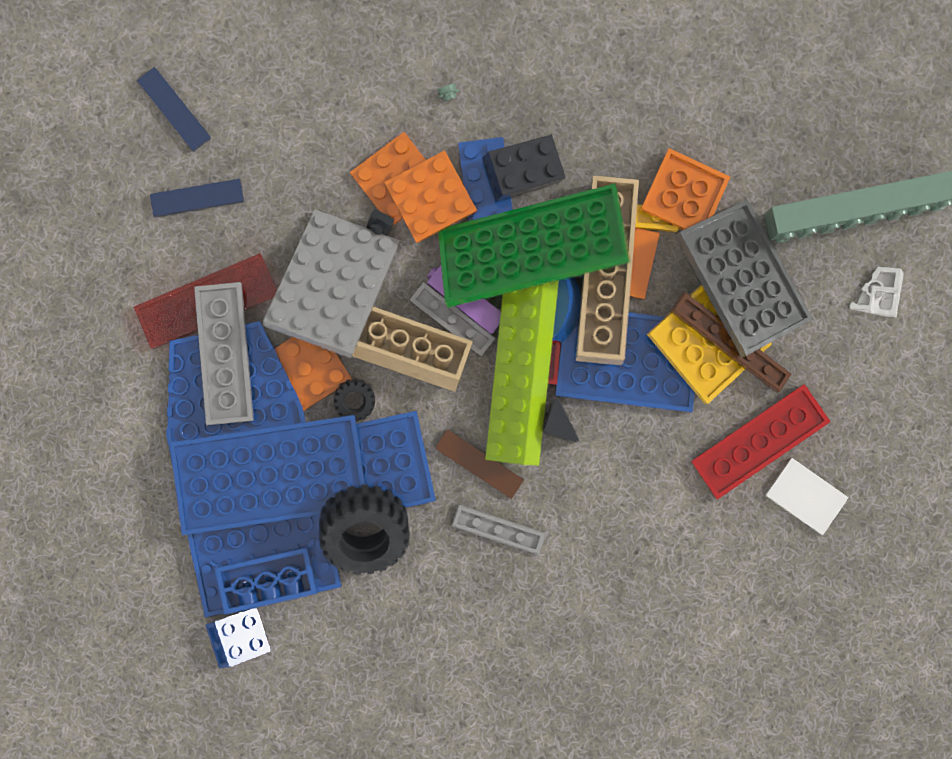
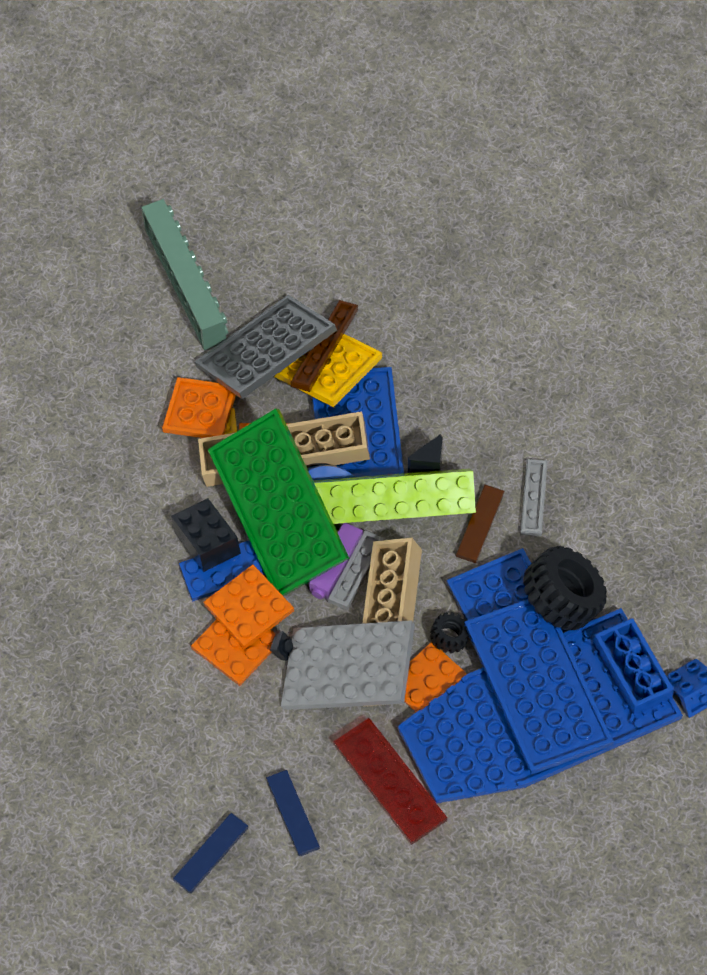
camera: 95 degrees left, 25 degrees down
light grey plate [194,282,254,425] -> none
sand green plate [438,83,459,101] -> none
red plate [690,384,831,500] -> none
white tile [765,458,849,535] -> none
white slope [850,267,904,317] -> none

